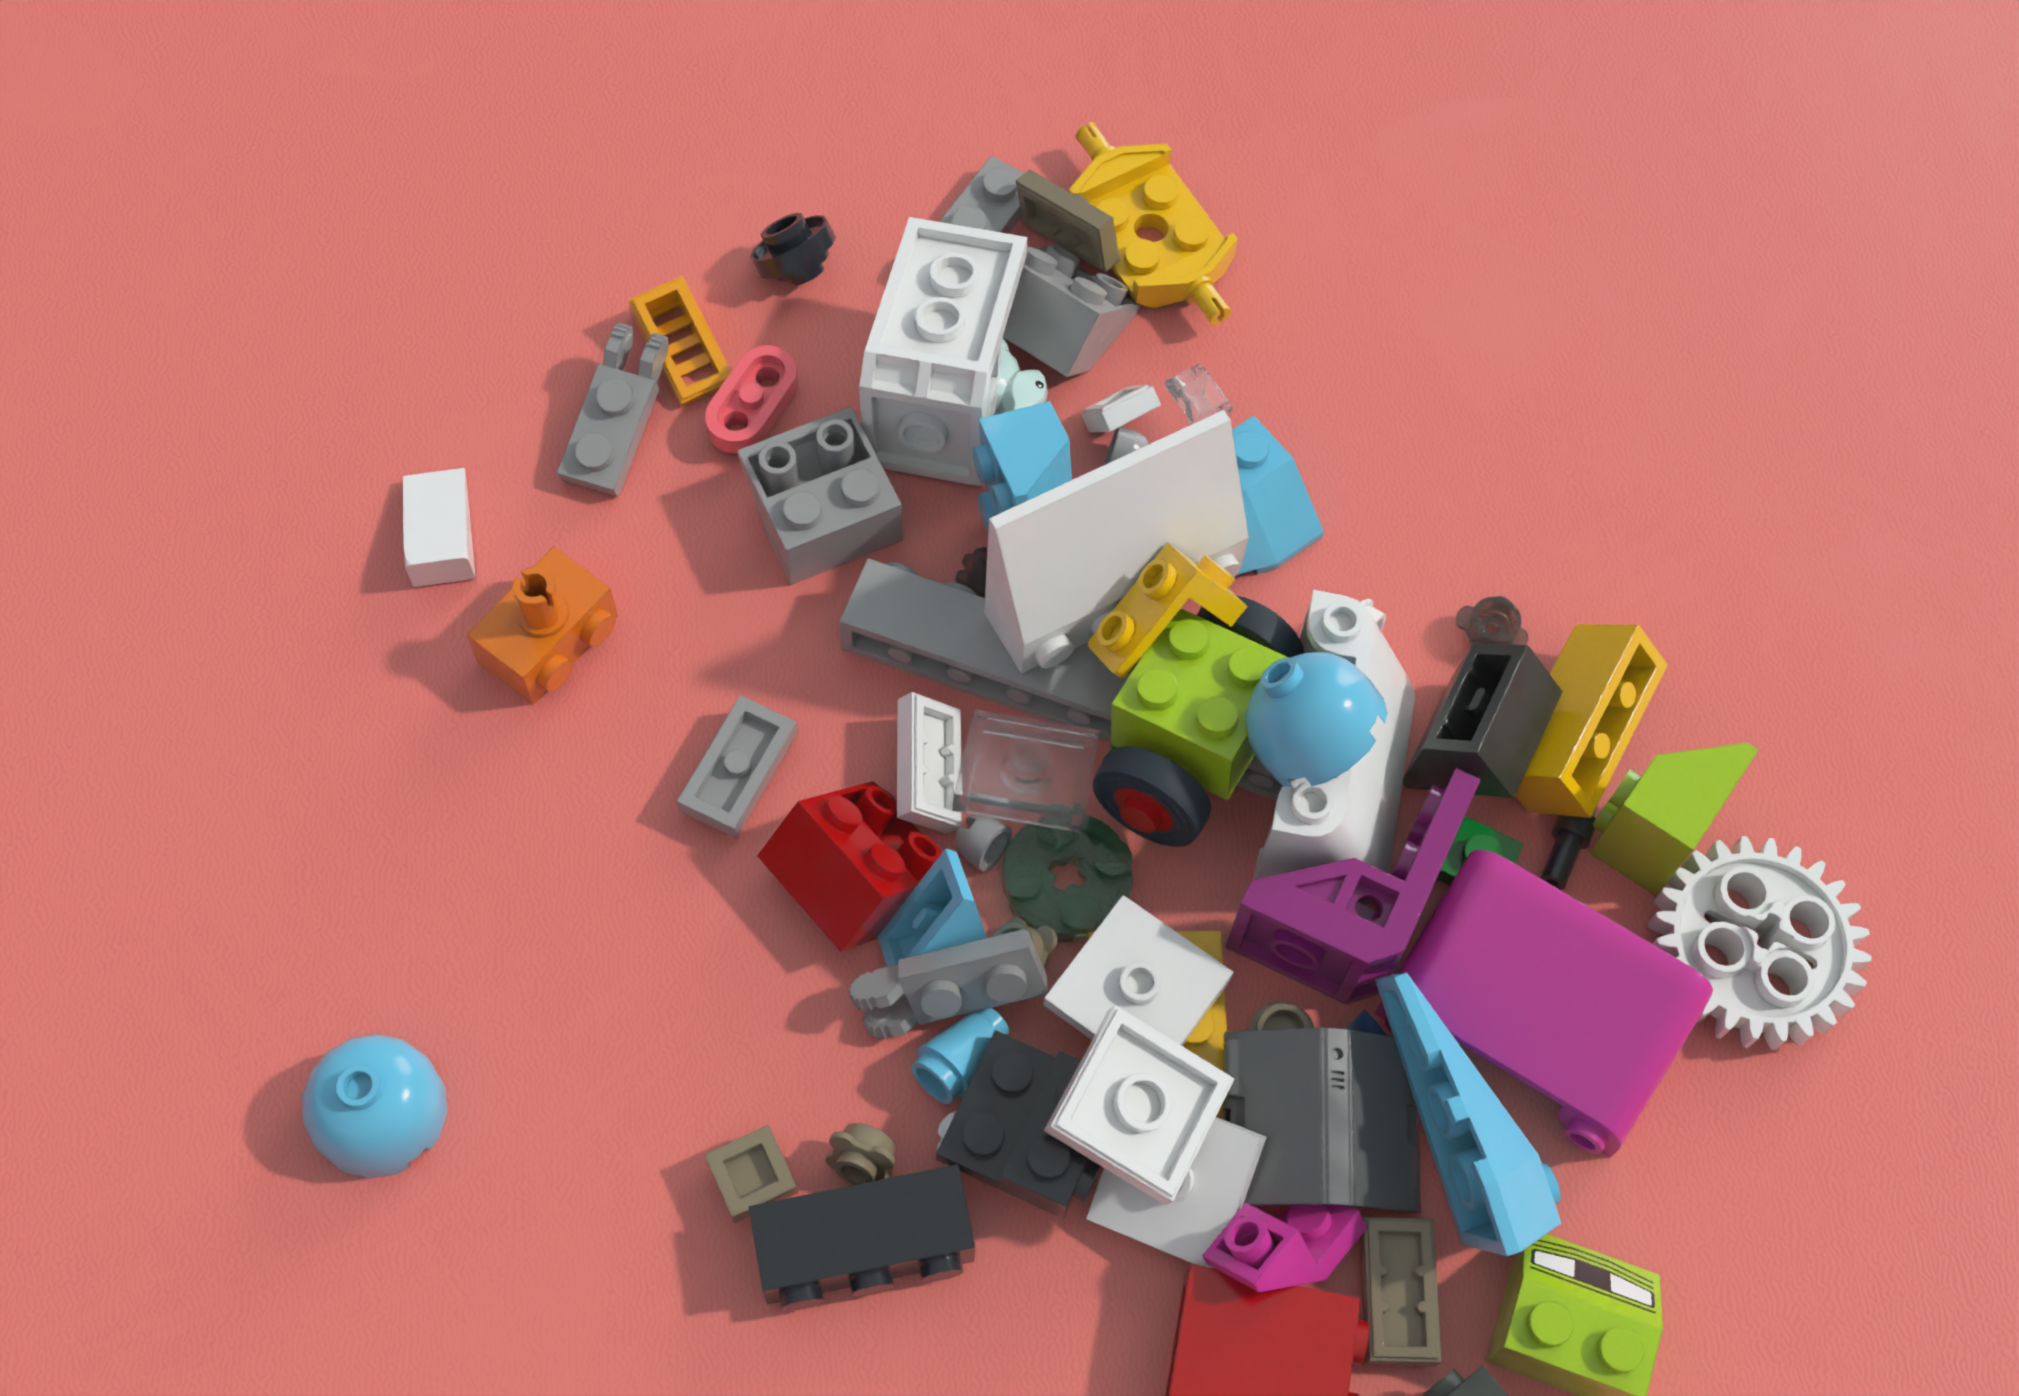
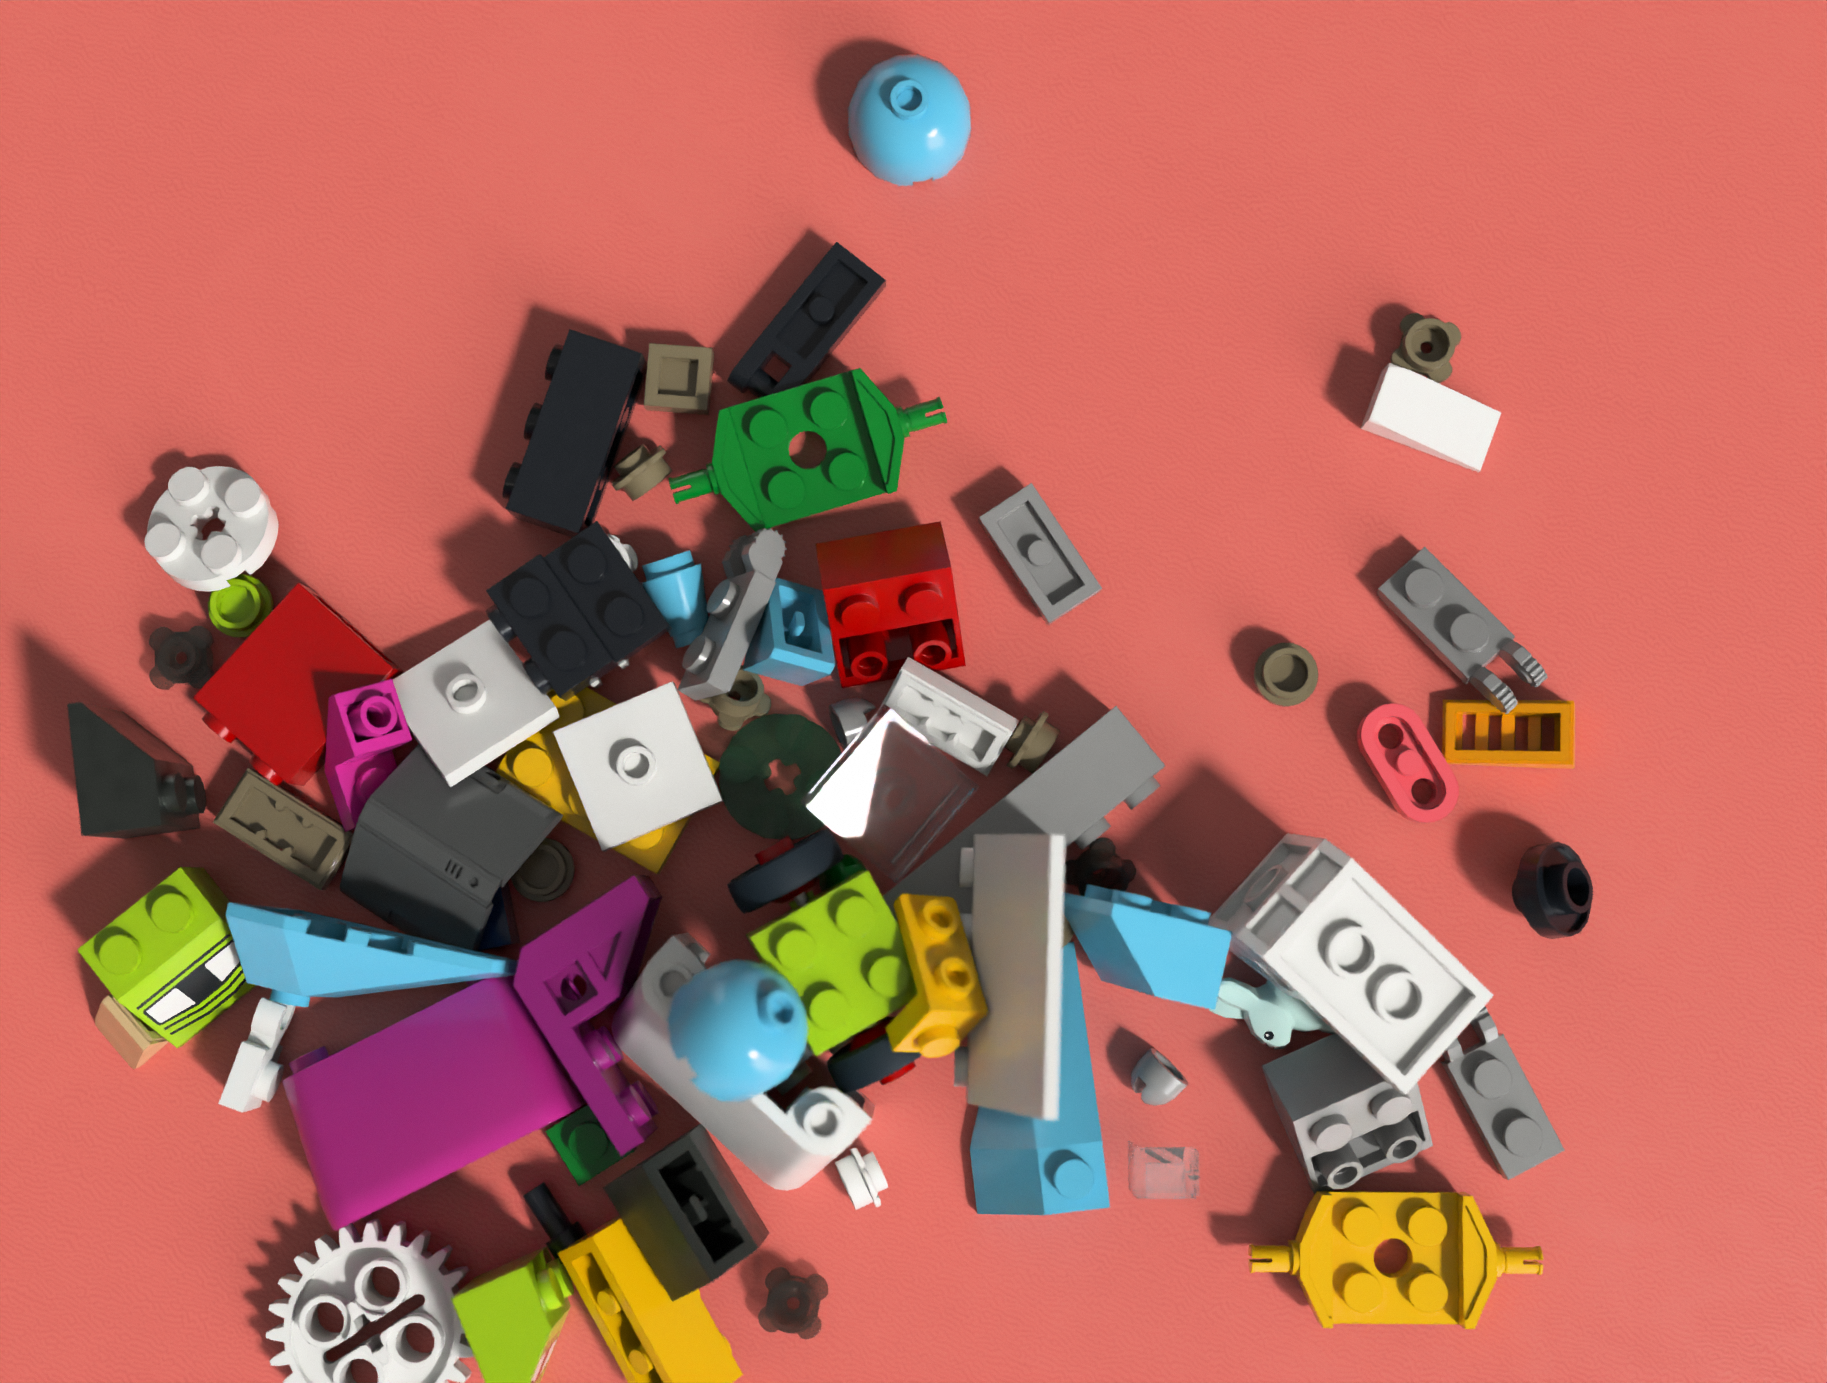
camera: 125 degrees right, 20 degrees up
orange brick [466,546,618,705] -> none
light grey slope [737,407,903,585] -> none
dark tan plate [1016,169,1120,272] -> none
white plate [1044,1005,1234,1205] -> none
white tile [1081,384,1161,433] -> none
none -> tan slope [95,995,169,1069]
none -> white plate [218,997,296,1113]
none -> green plate [668,368,947,532]
none -> black plate [727,241,886,398]
none -> dark tan plate [1004,711,1060,773]
none -> dark tan plate [1253,643,1318,707]
none -> dark tan plate [1391,313,1461,383]

